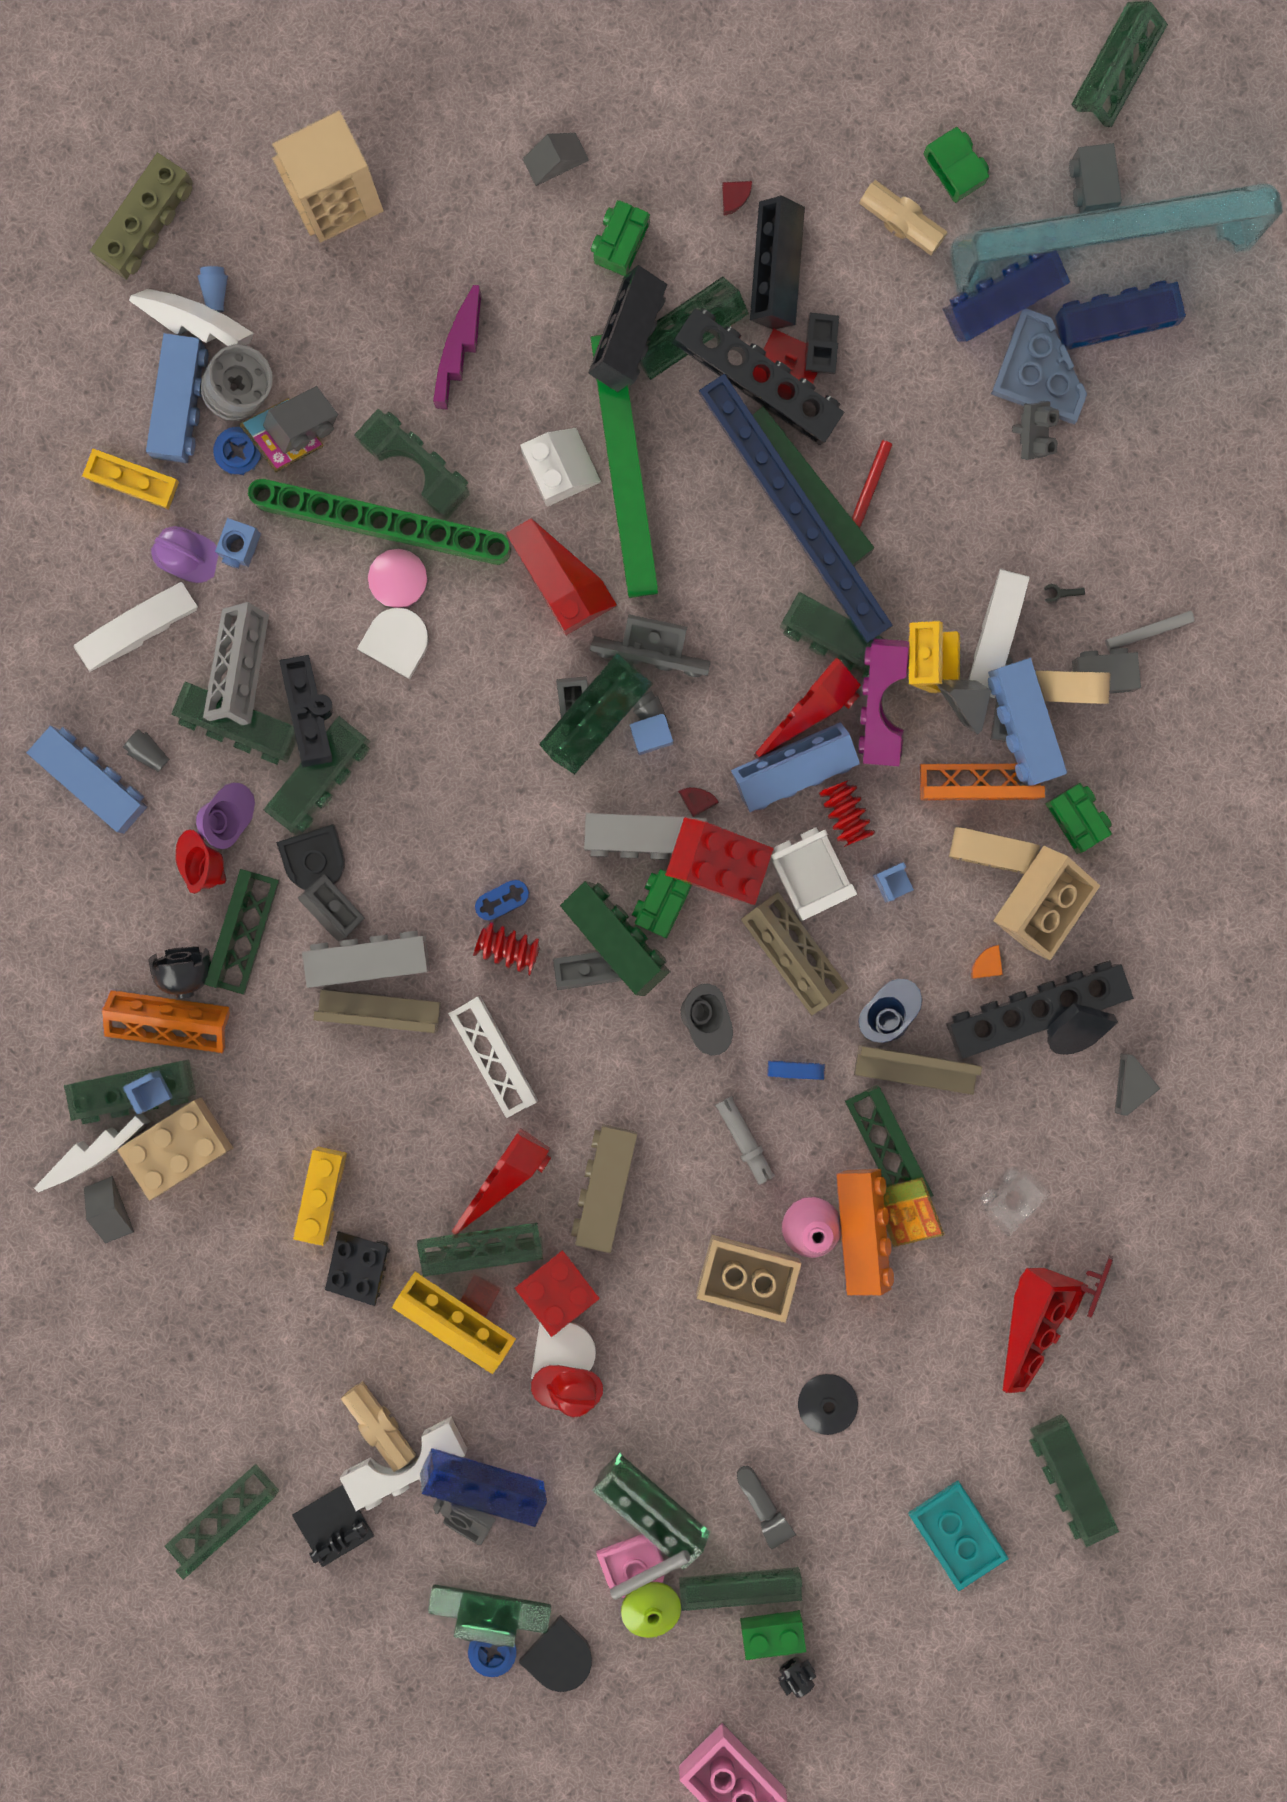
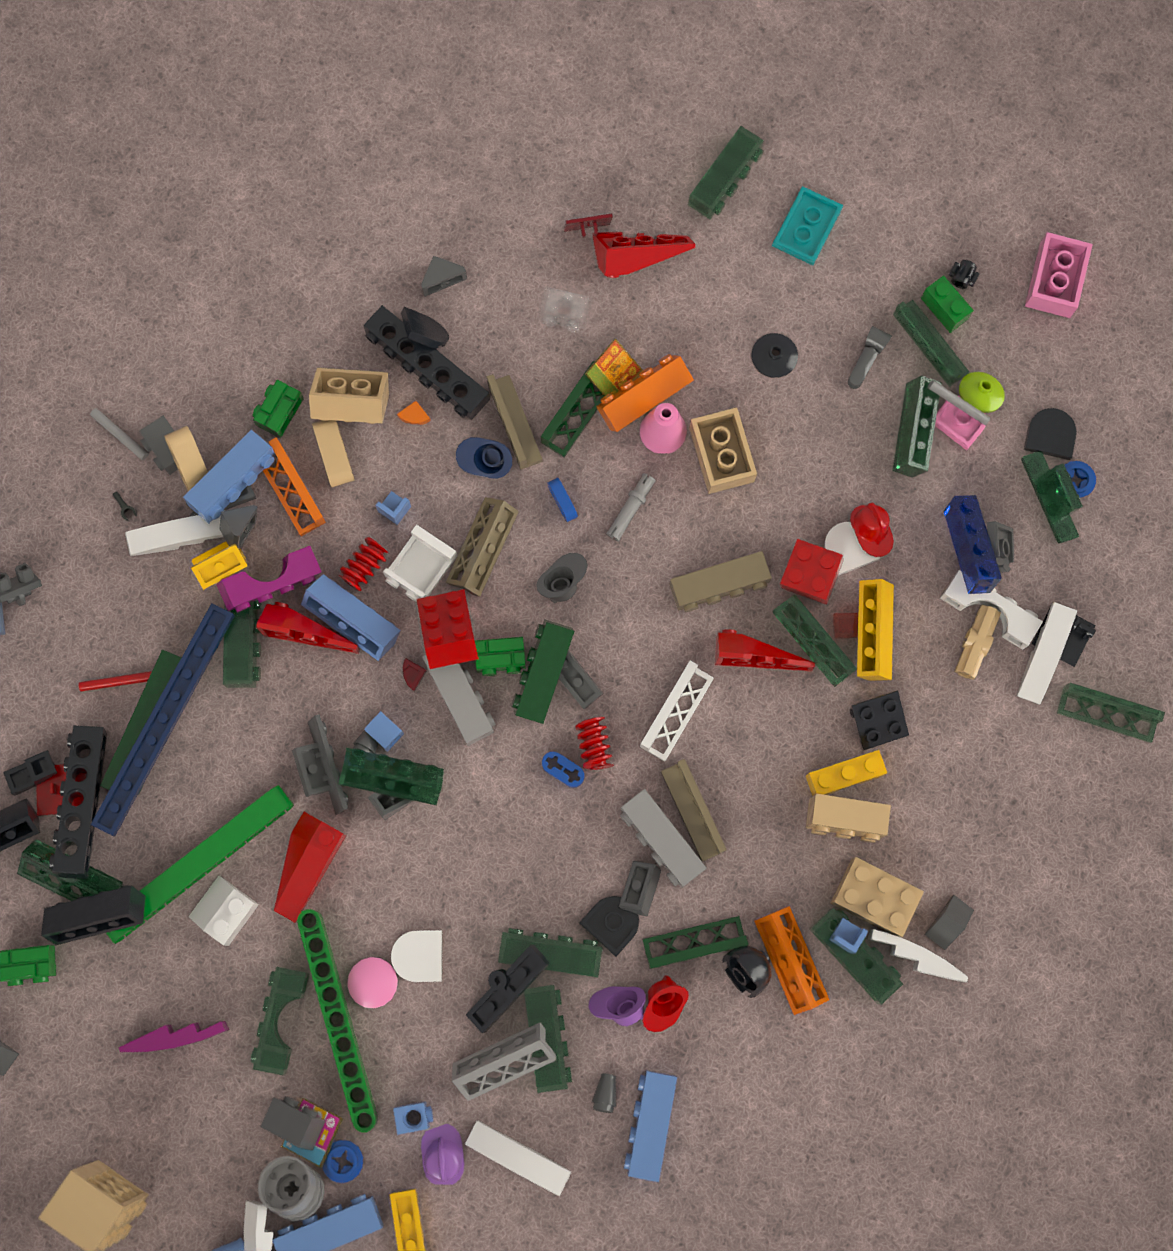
camera: 125 degrees left, 10 degrees down
none -> tan brick [806,794,891,843]
none -> white slope [1017,602,1077,705]

